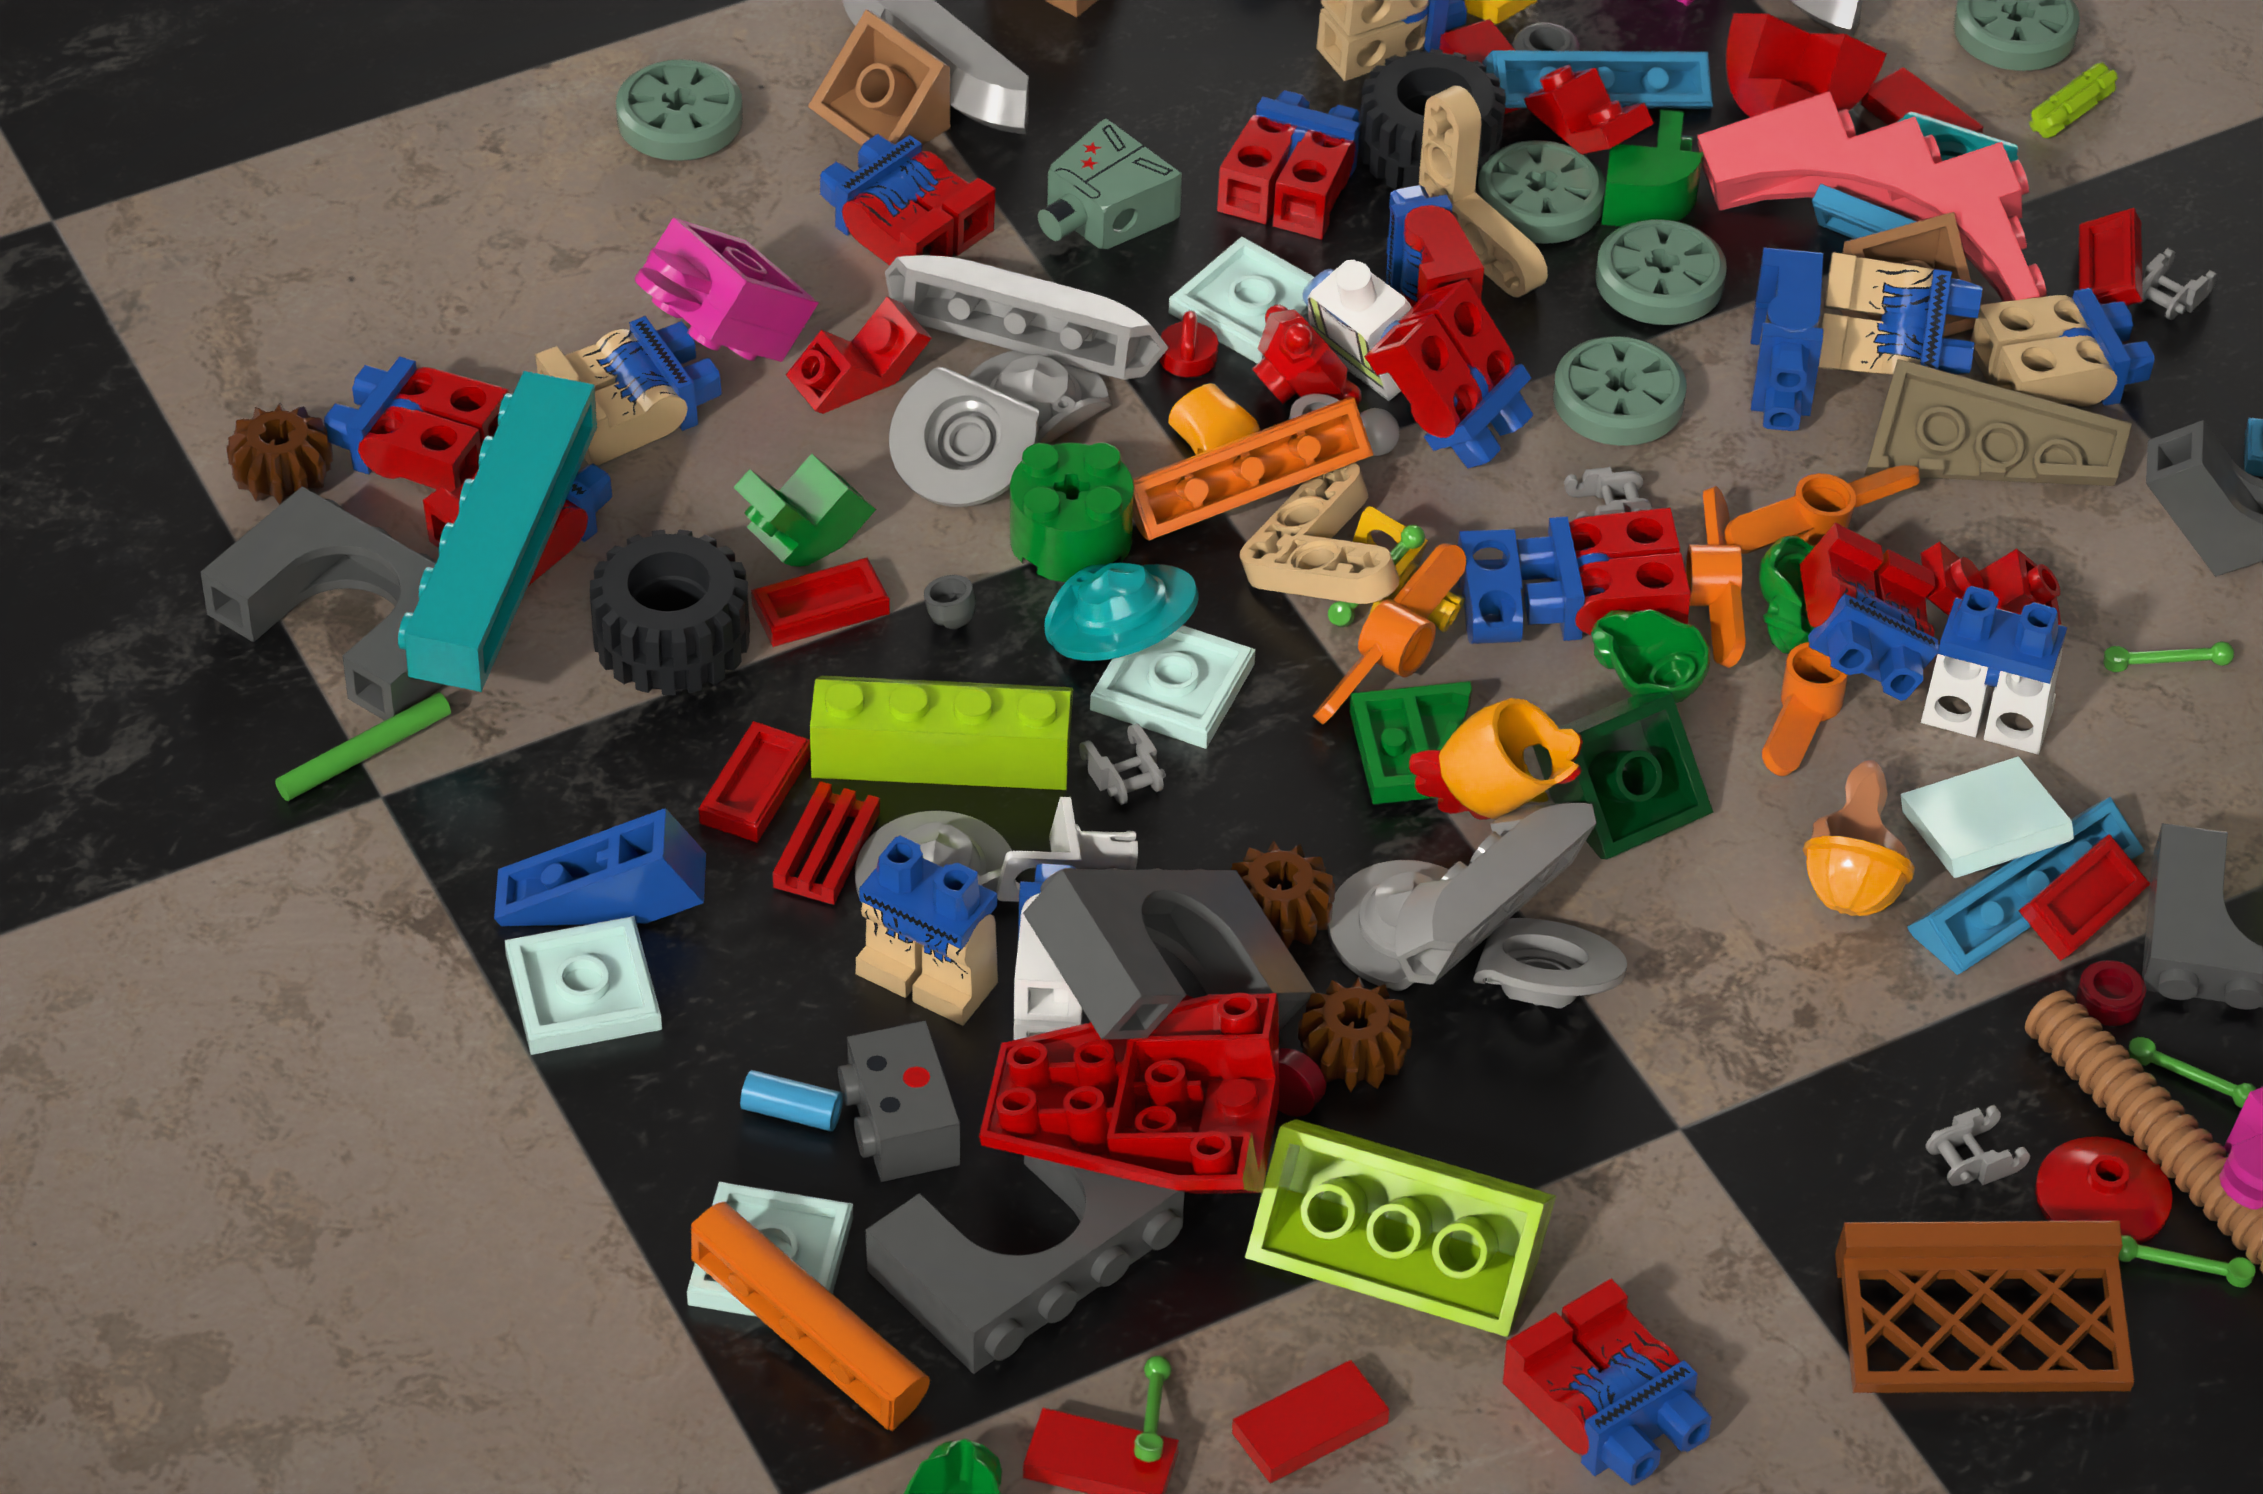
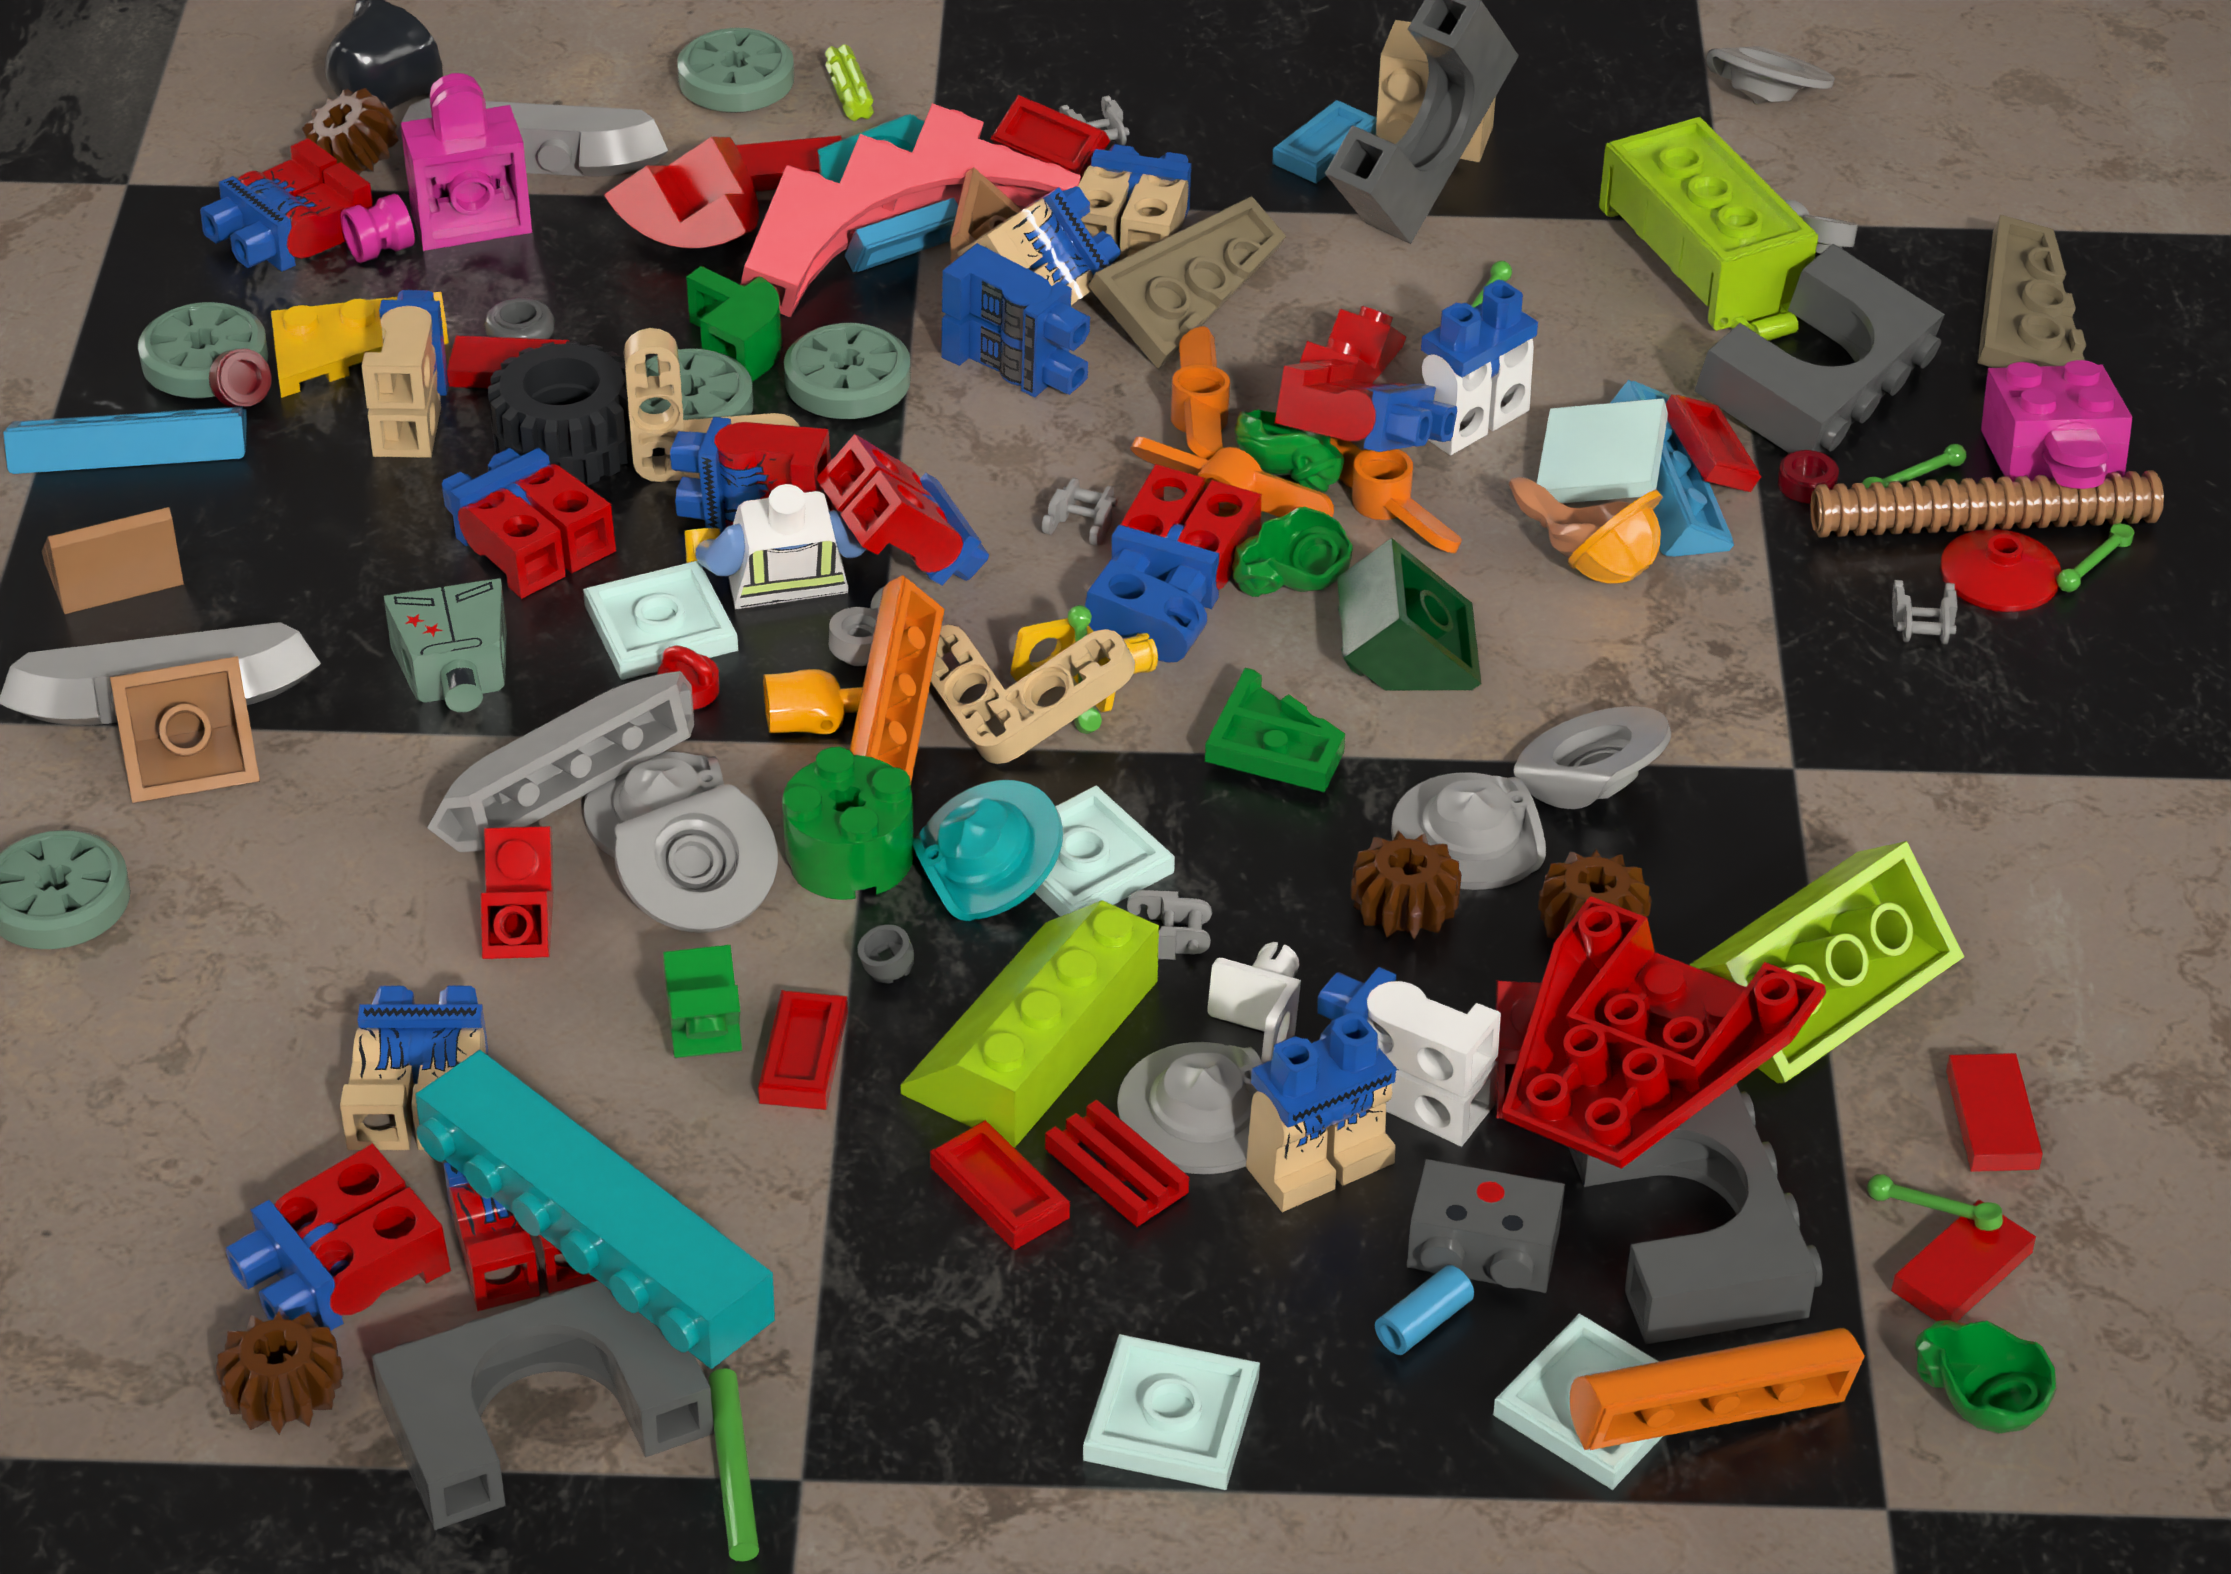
camera: 60 degrees left, 5 degrees down
blue slope [494,808,706,926] -> none
black tyre [590,529,750,695] -> none
dark pink brick [634,217,819,362] -> none
red hips [820,134,996,266] -> none
dark grey arch [1023,868,1316,1040] -> none
red rock [1252,305,1362,406] -> none
orange piece [1313,543,1466,725] -> none
light grey brick [1395,803,1596,985] -> none
light orange piece [1409,698,1583,820] -> none
dark azure slope [1482,51,1713,109] -> none
hips [1503,1278,1712,1486] -> none
red slope [1523,65,1654,155] -> none
sand green wheel [1553,336,1687,446] -> none
dark orange fence [1835,1221,2134,1393] -> none

